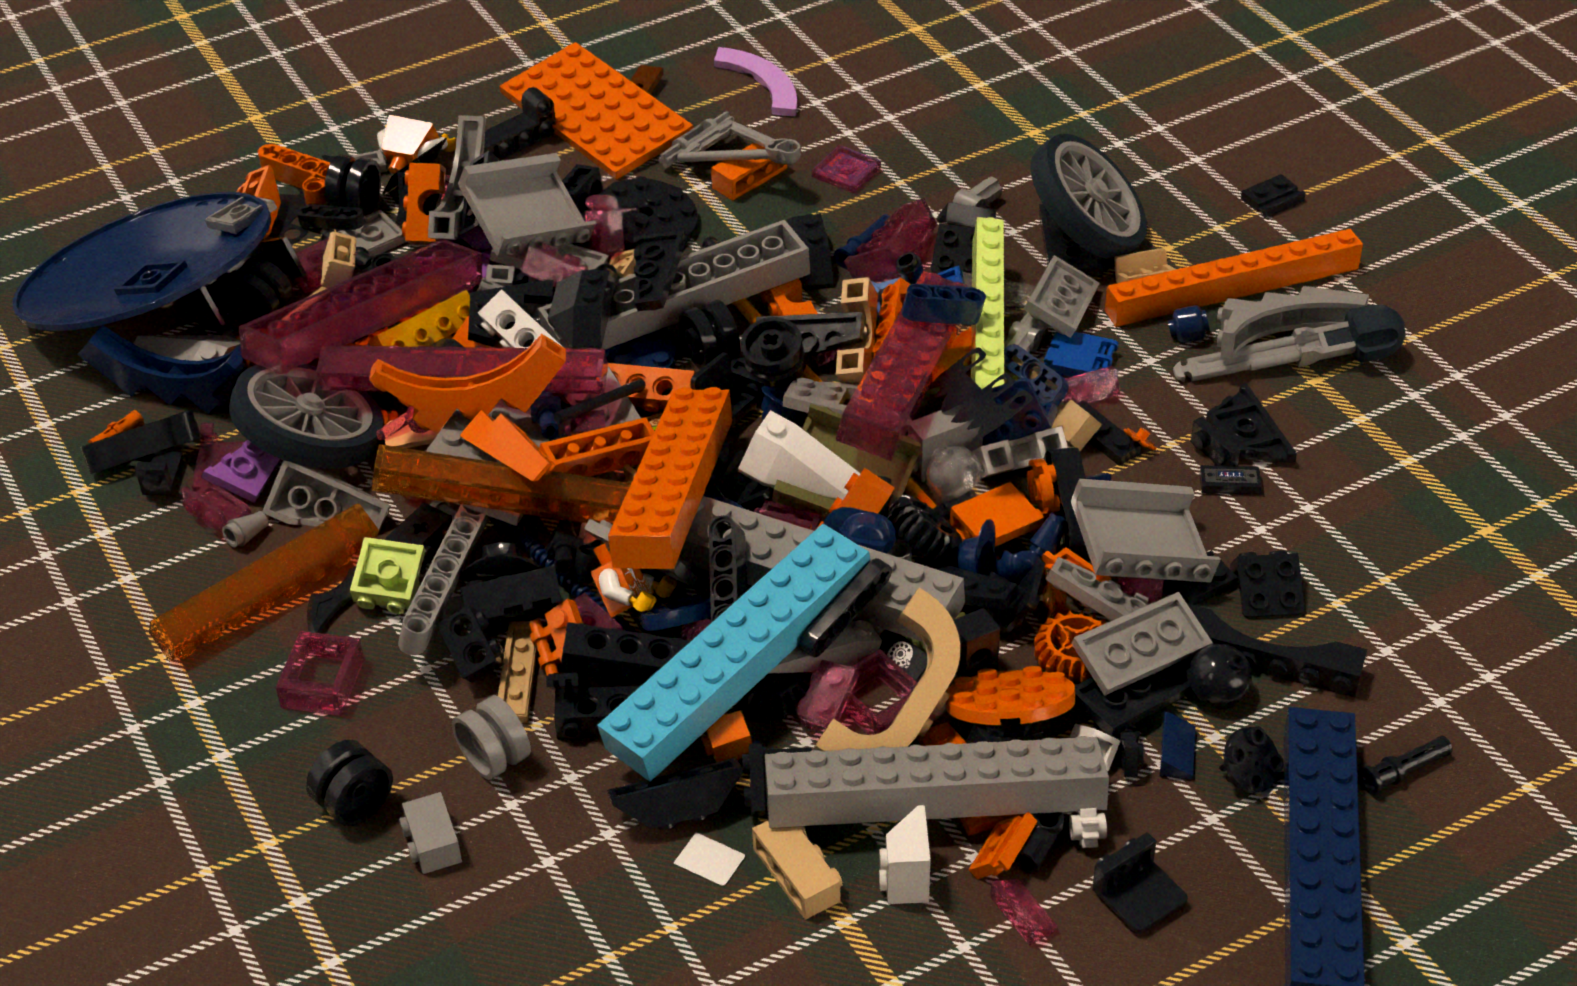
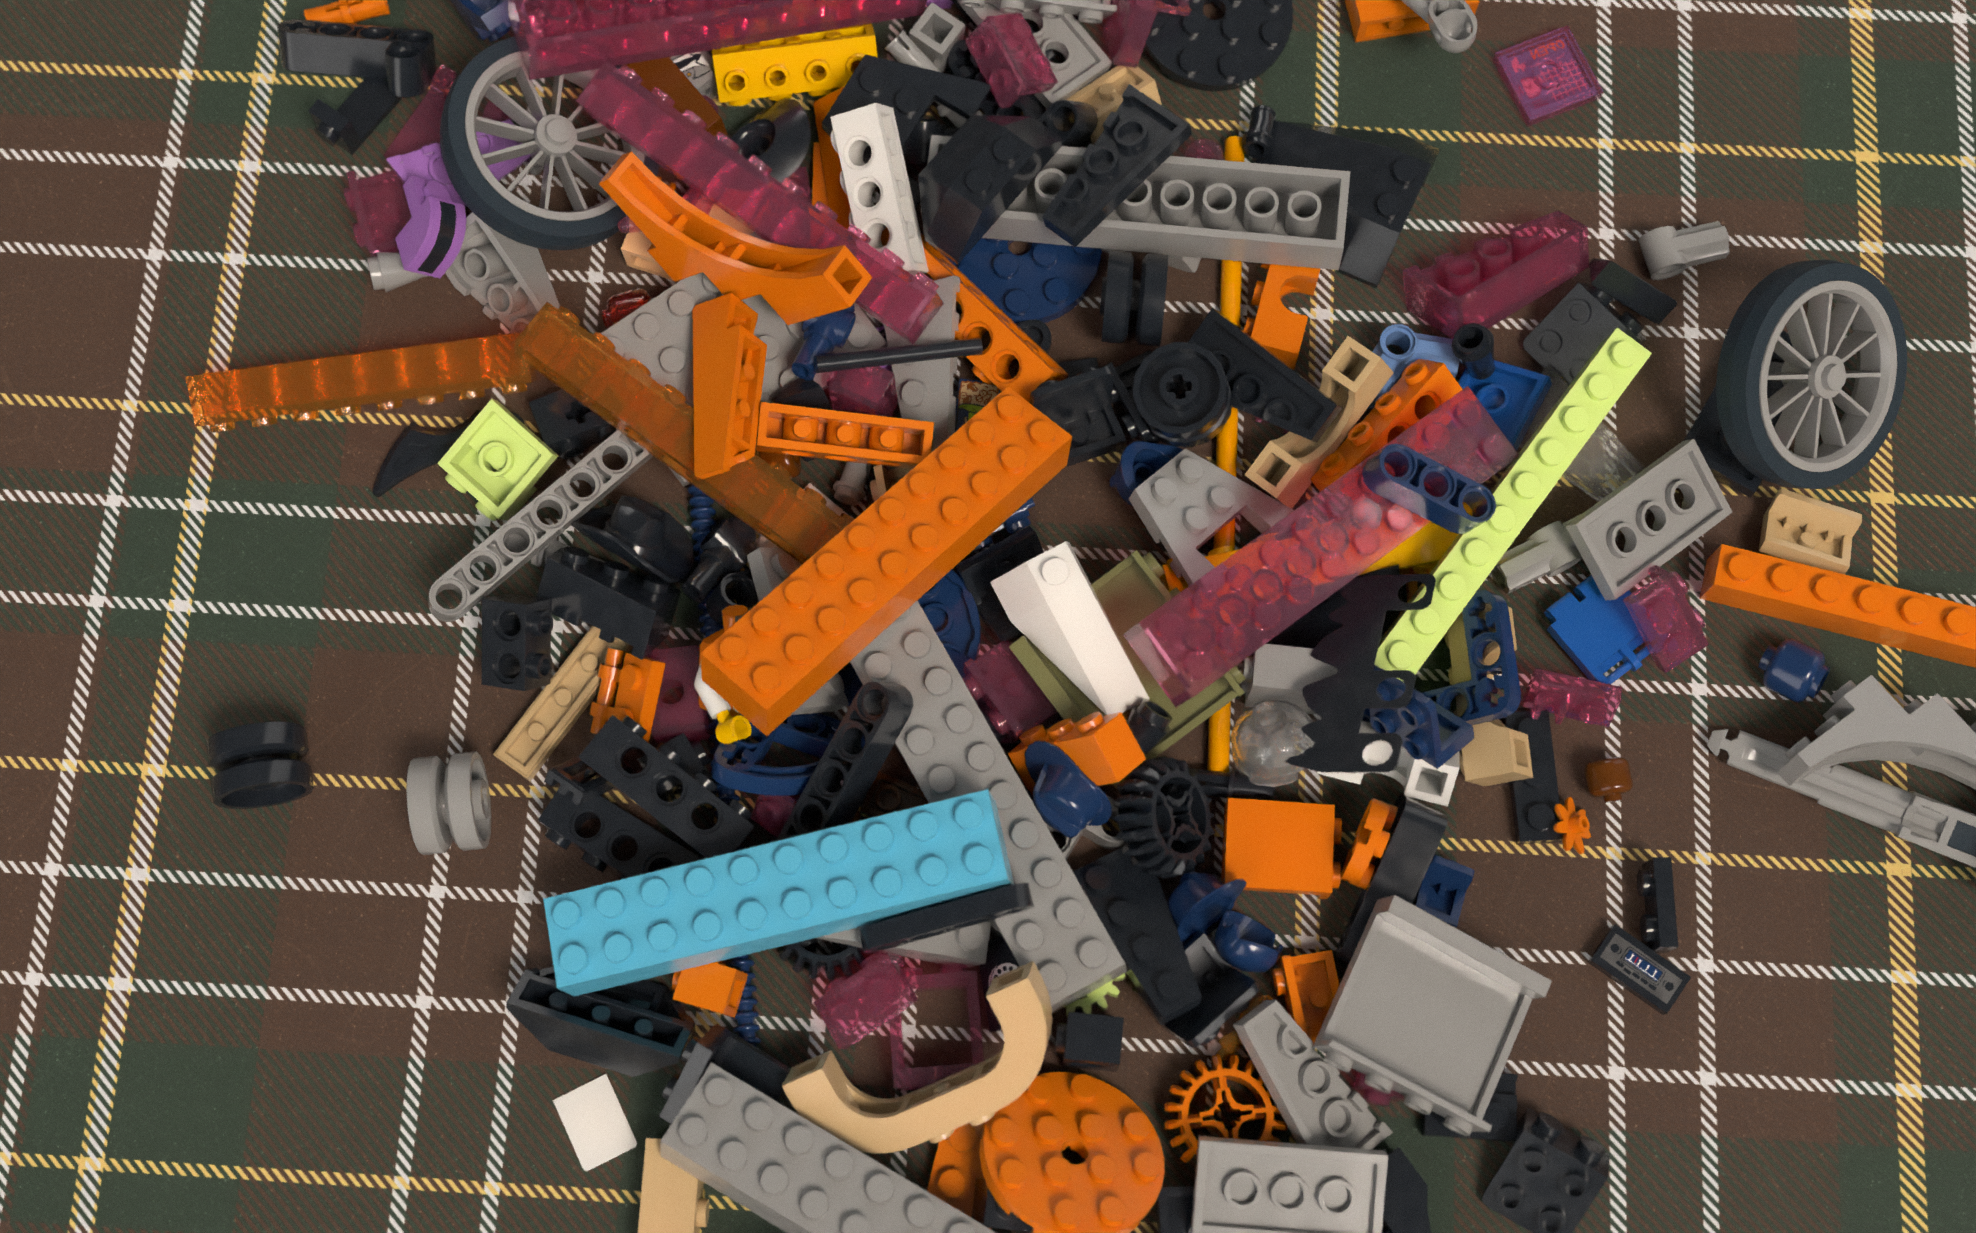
camera: 35 degrees right, 30 degrees up
clear pink window [276,631,364,716] -> none
light grey brick [399,792,462,874] -> none
dark blue pin [834,214,894,269] -> none
dark blue cone [1029,512,1067,556] -> none
black wing [1206,383,1297,463] -> none
none -> medium lavender brick [395,175,467,278]
none -> reddish brown piece [1584,757,1633,803]
none -> clear pink bracket [1623,565,1709,673]

